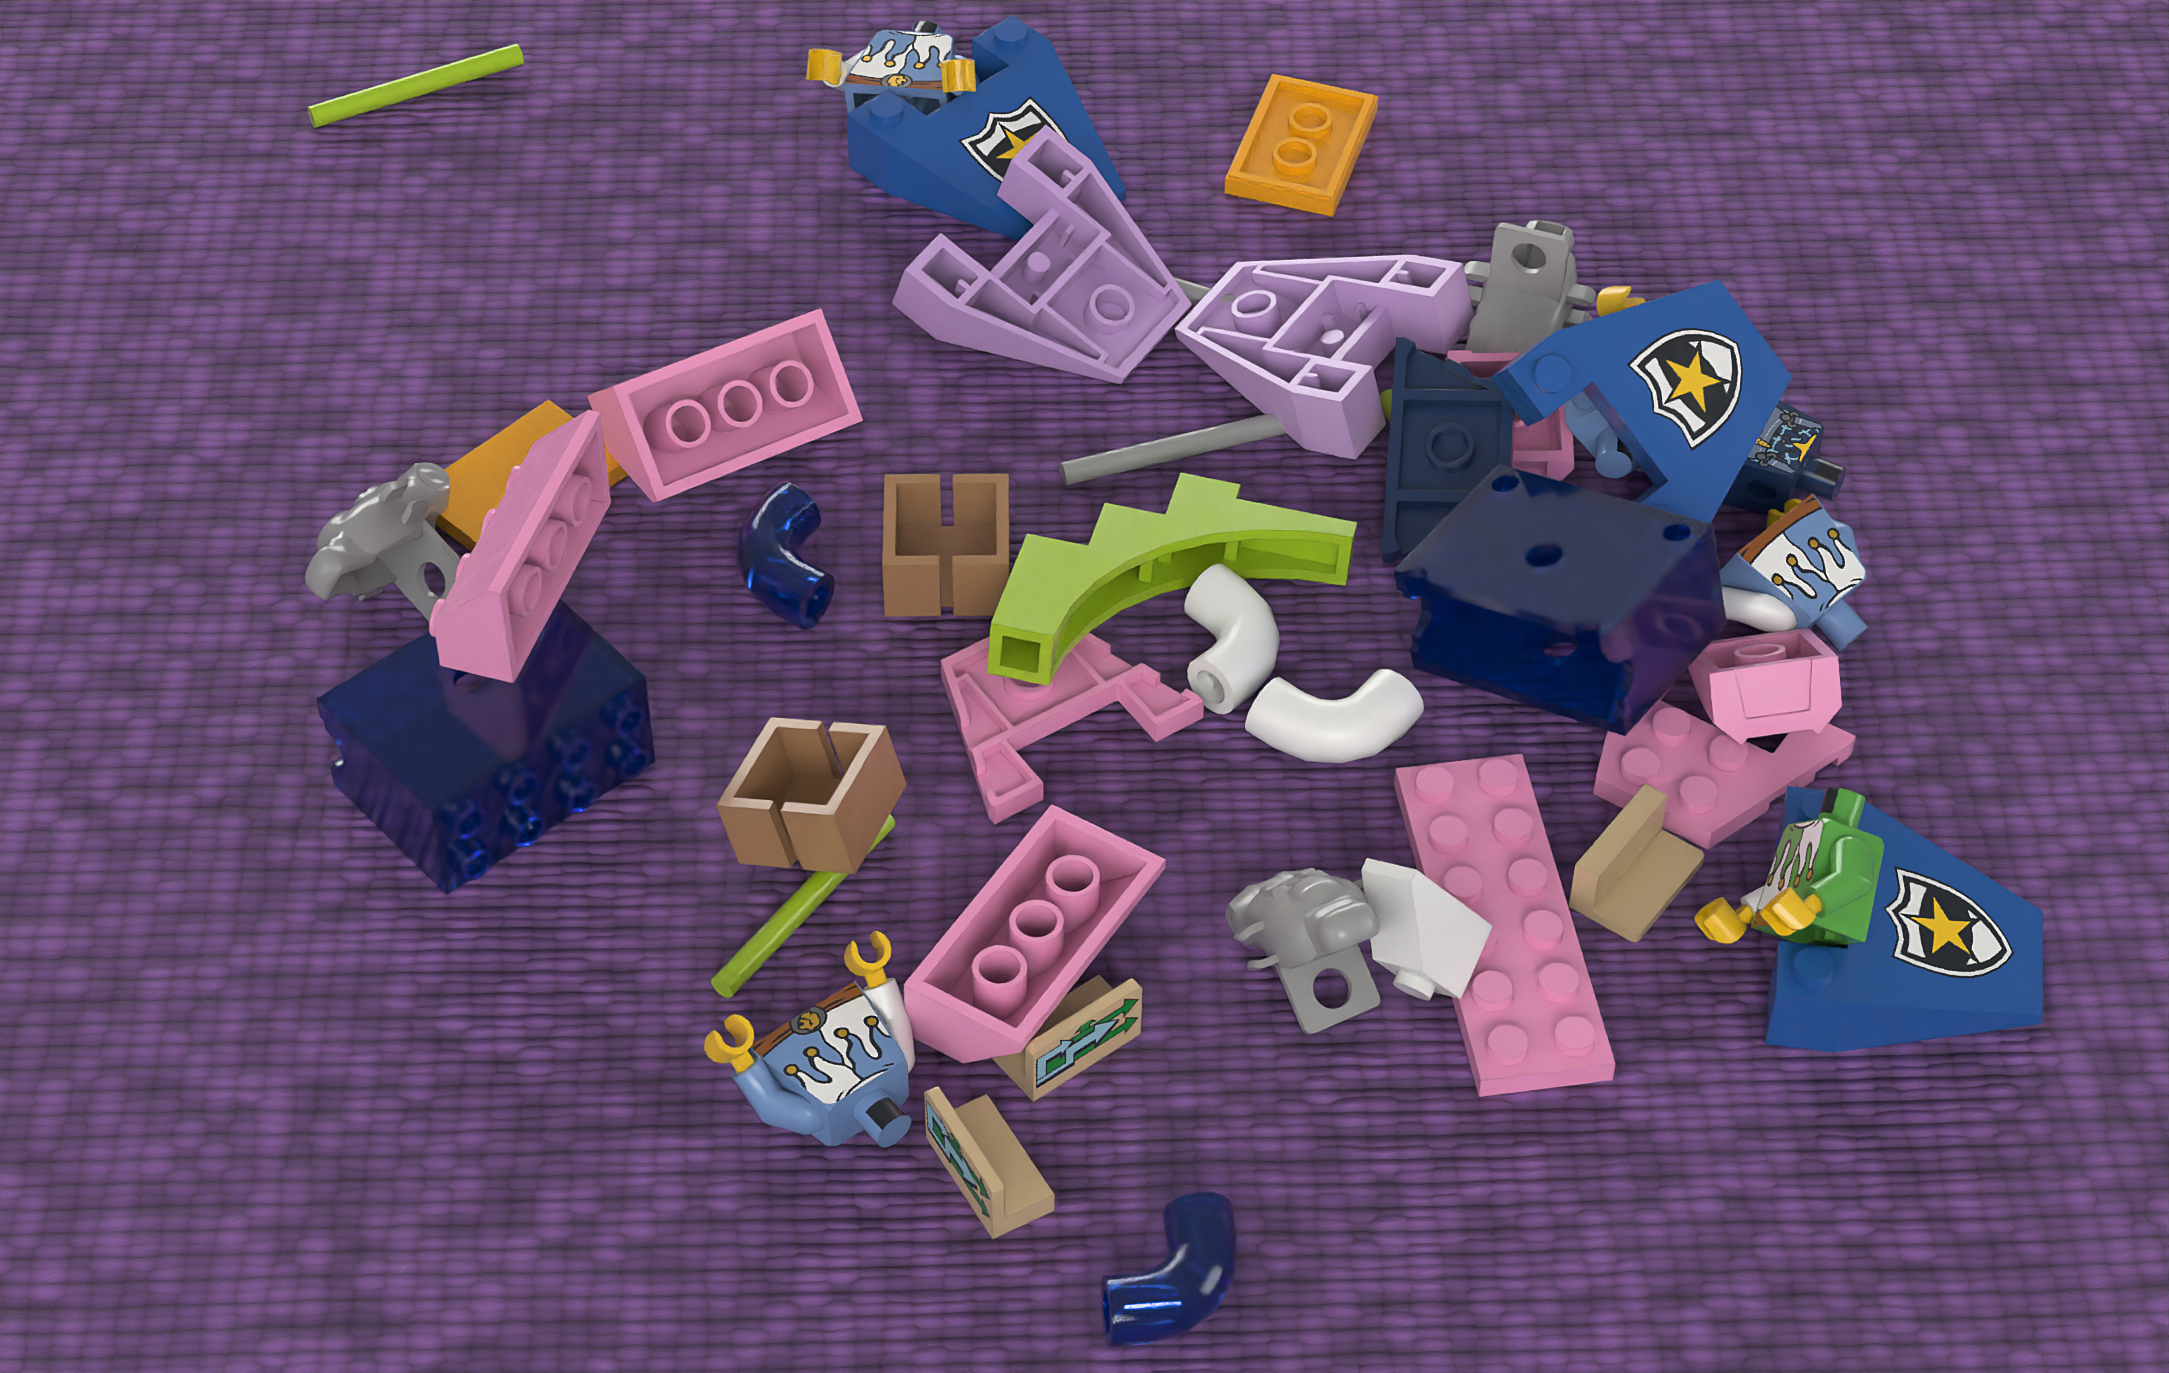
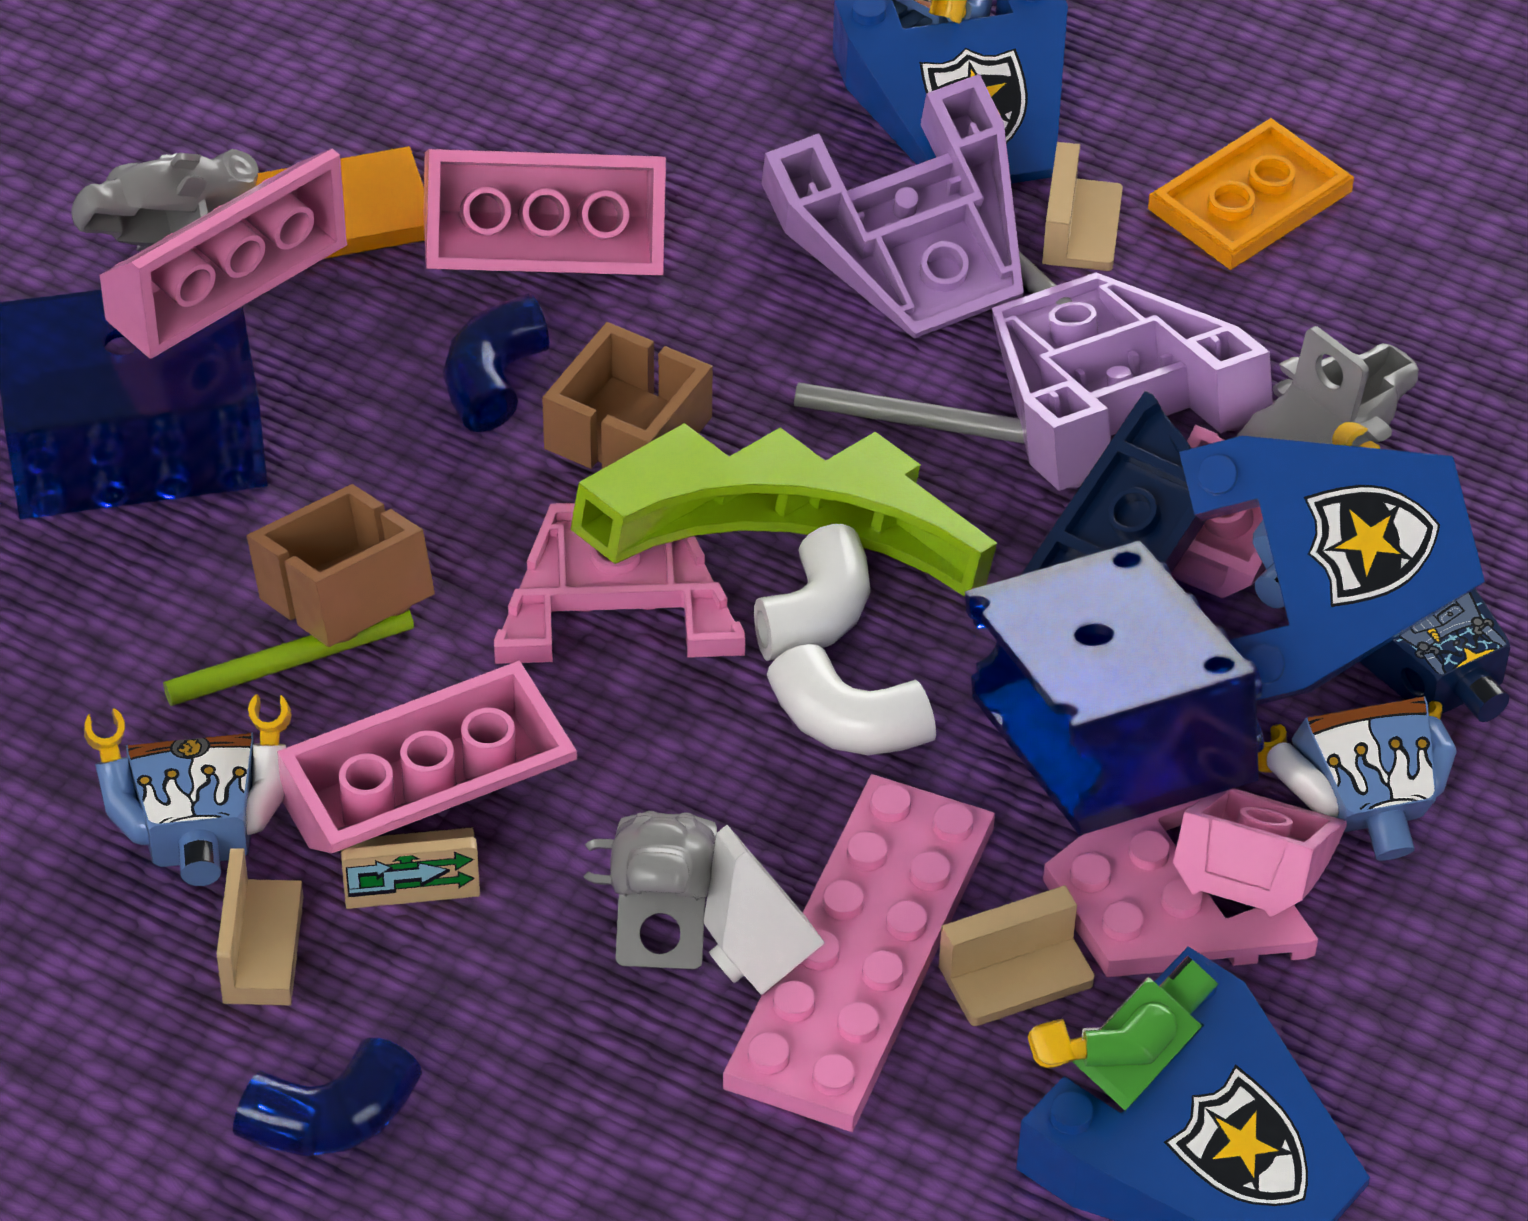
camera: 30 degrees right, 0 degrees up
none -> tan panel [1042,142,1123,271]

